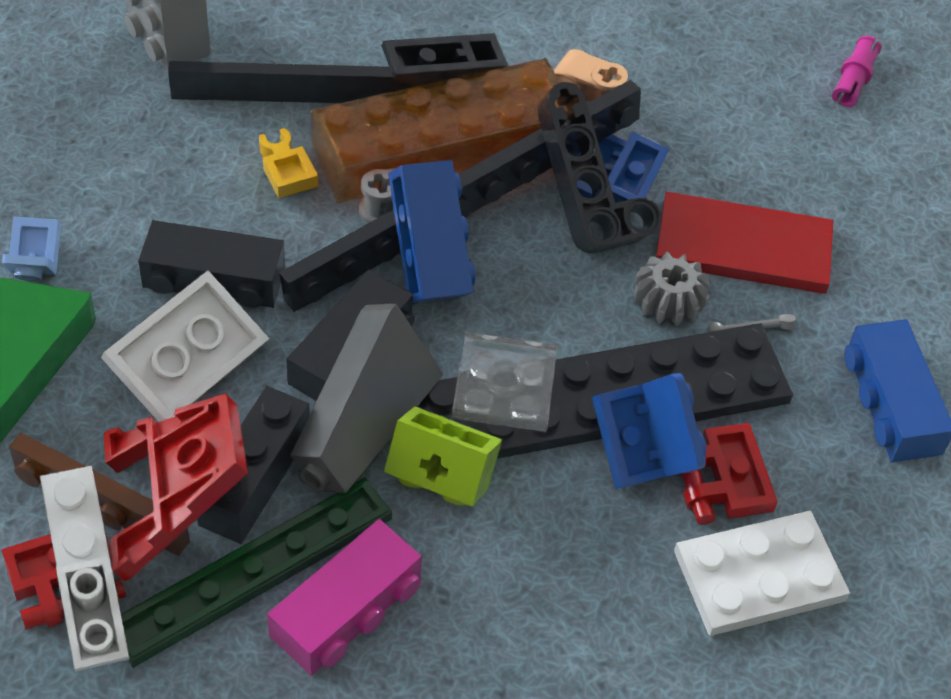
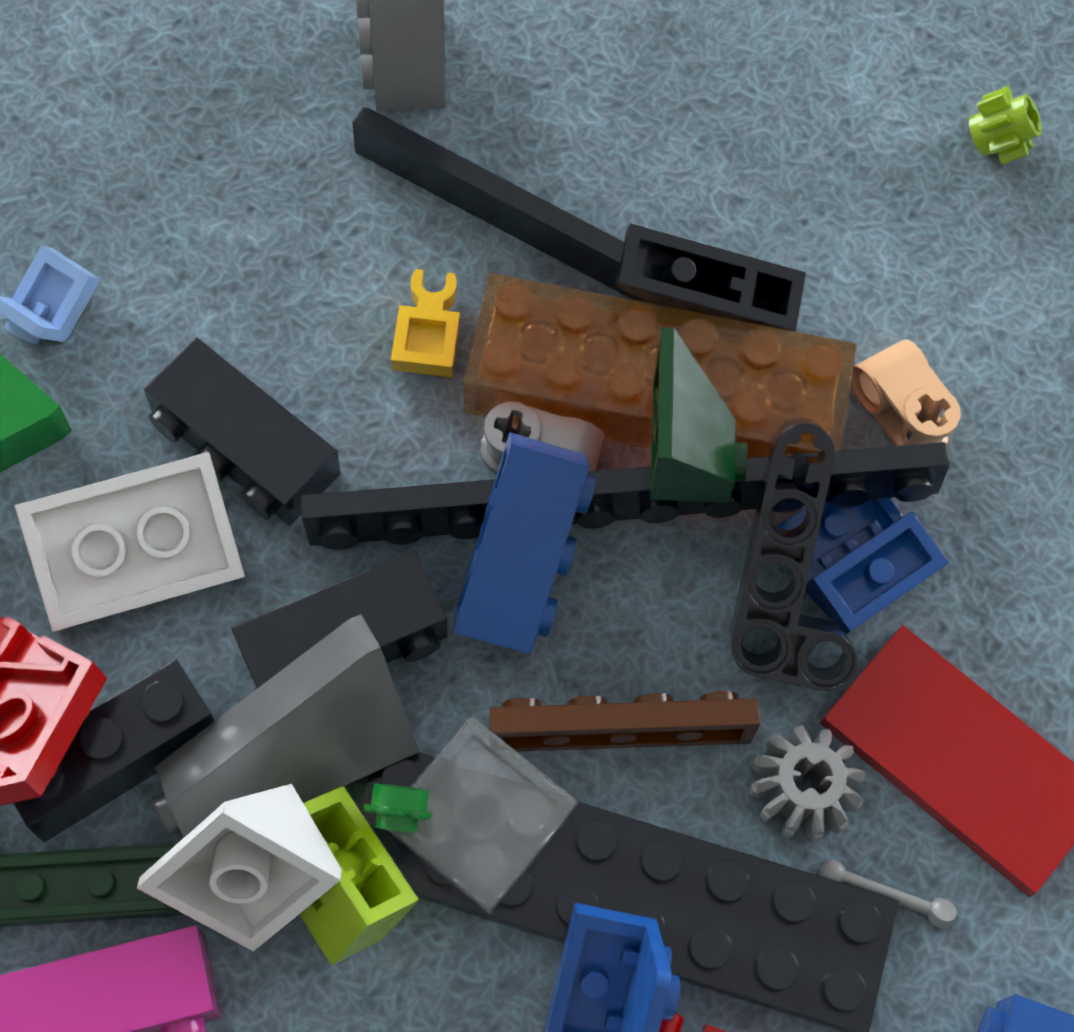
camera: 30 degrees right, 15 degrees up
none -> white slope [137,784,342,951]
none -> green plate [363,783,432,833]
none -> reddish brown plate [489,691,760,753]
none -> dark green slope [650,328,747,503]

